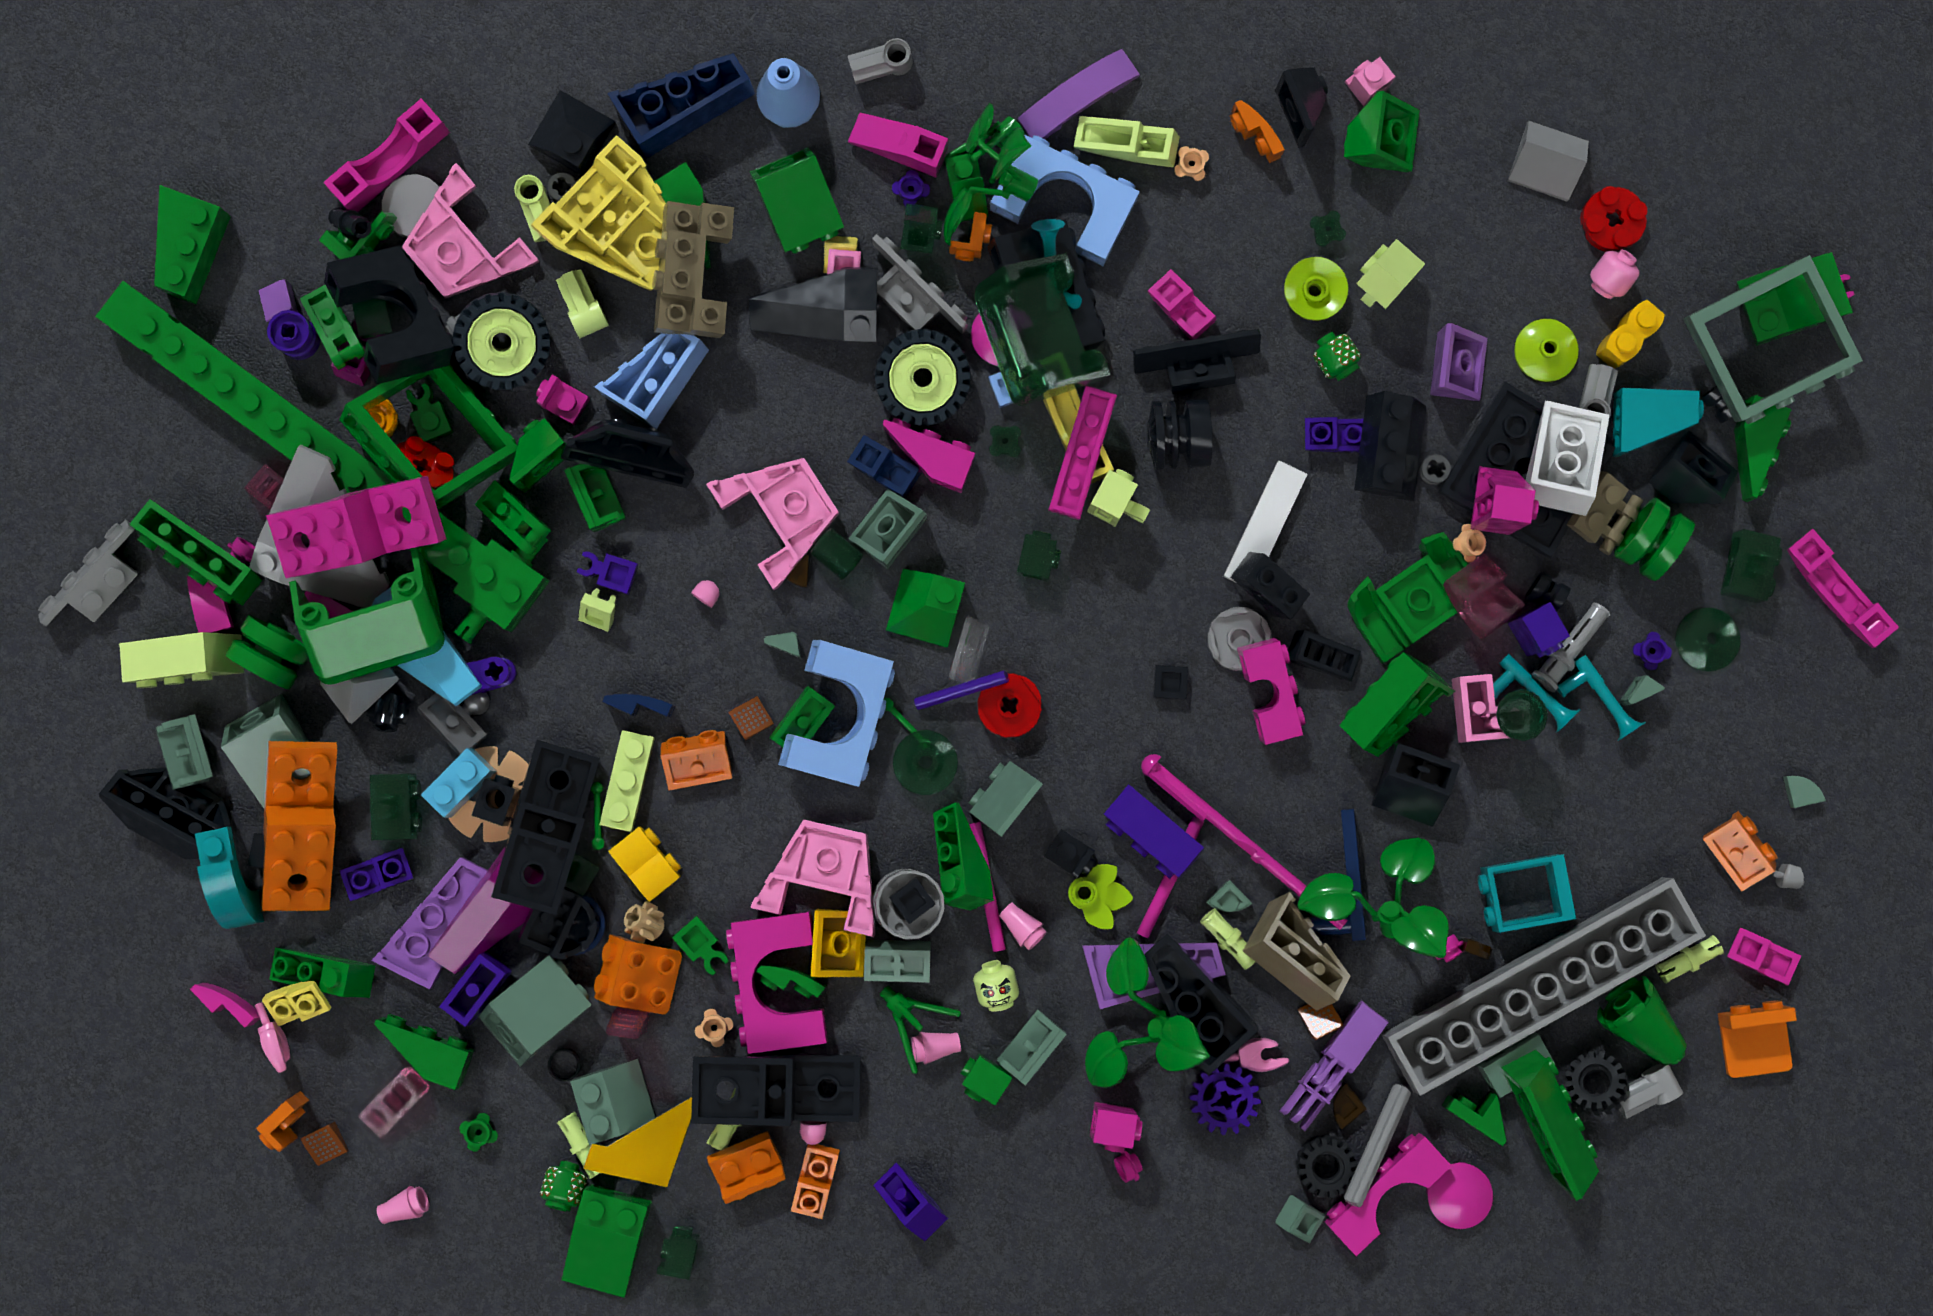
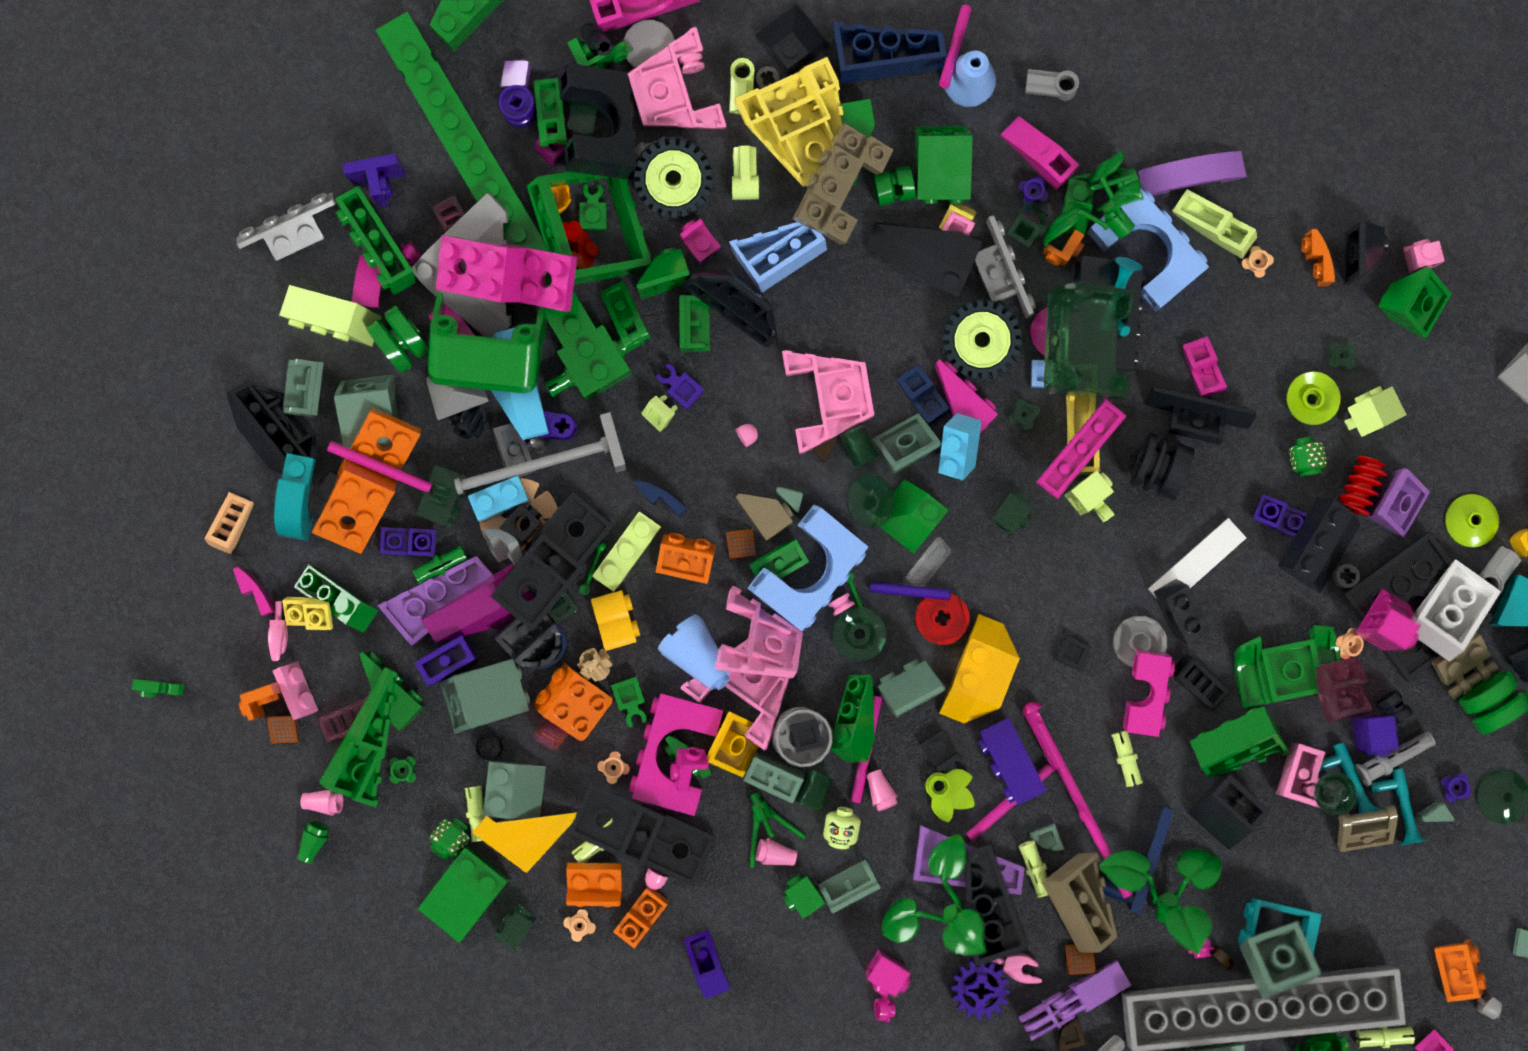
camera: 30 degrees right, 0 degrees up
none -> green plate [131,679,184,698]
none -> light nougat slope [204,492,254,554]
none -> bright pink plate [273,662,319,721]
none -> green cone [297,821,329,864]
none -> green wedge [319,667,397,808]
none -> dark pink bar [327,441,433,493]
none -> dark purple bracket [343,153,406,208]
none -> green pin [412,546,468,585]
none -> light grey tile [454,412,626,495]
none -> light grey slope [482,528,523,566]
none -> light nougat plate [564,909,596,942]
none -> light blue cone [658,615,731,690]
none -> dark pink bracket [670,747,709,791]
none -> bright pink bush [679,53,705,74]
none -> bright pink wing [715,586,803,678]
none -> dark tan slope [735,493,794,542]
none -> clear green piece [795,769,835,812]
none -> bright pink bush [828,593,855,616]
none -> clear green dish [847,475,895,528]
none -> green wheel [872,165,916,206]
none -> medium azure brick [938,413,982,480]
none -> dark pink bar [939,5,971,88]
none -> yellow wedge [939,614,1020,723]
none -> yellowish green pin [1111,731,1143,787]
none -> sand green brick [1240,922,1321,999]
none -> dark tan plate [1337,805,1398,852]
none -> red piece [1339,456,1388,516]

